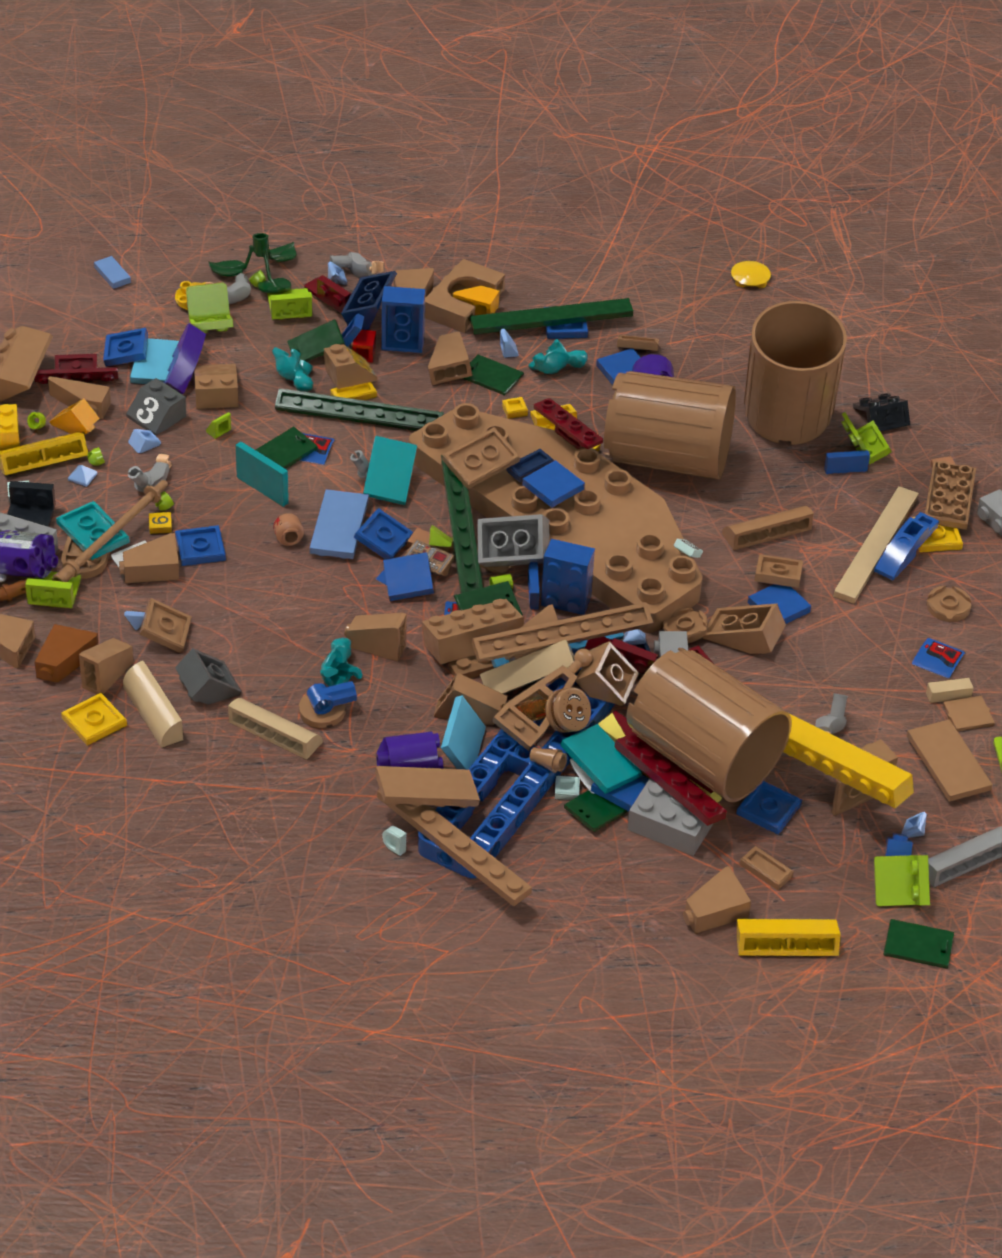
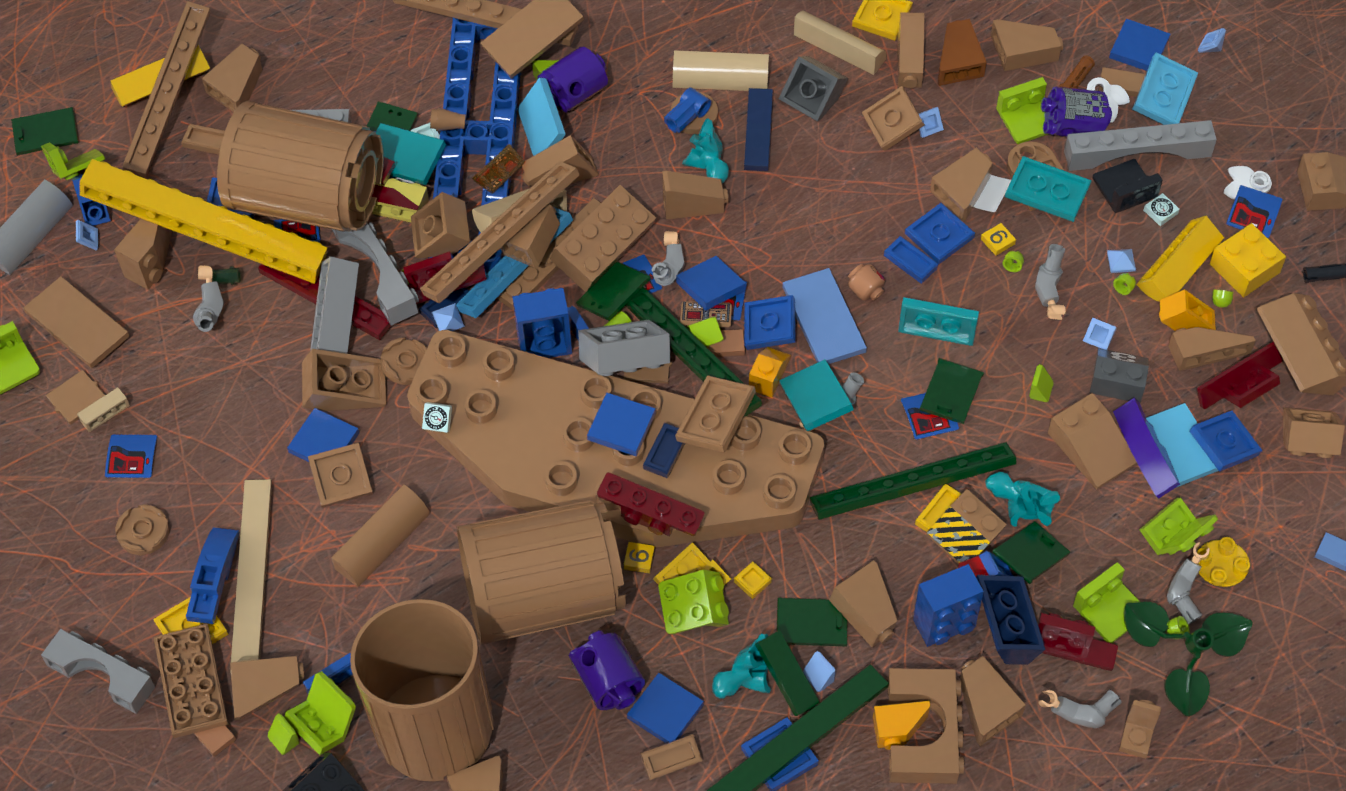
camera: 155 degrees right, 15 degrees up
medium nougat bar [52,480,168,582] -> none
light blue slope [328,261,347,285] -> none
medium nougat plate [492,649,593,751] -> none
medium nougat head [546,688,591,733] -> none
none -> medium nougat plate [122,1,210,178]
none -> medium nougat slope [230,656,304,721]
none -> lime slope [268,714,299,755]
none -> light grey brick [310,257,359,354]
none -> light grey arm [652,231,685,286]
none -> lime bracket [658,570,729,634]
none -> dark blue tile [744,88,773,171]
none -> light orange slope [749,347,791,398]
none -> dark green tile [755,630,820,716]
none -> blue tile [884,236,938,284]
none -> medium nougat bracket [1119,700,1161,759]
none -> medium nougat slope [1283,407,1345,458]

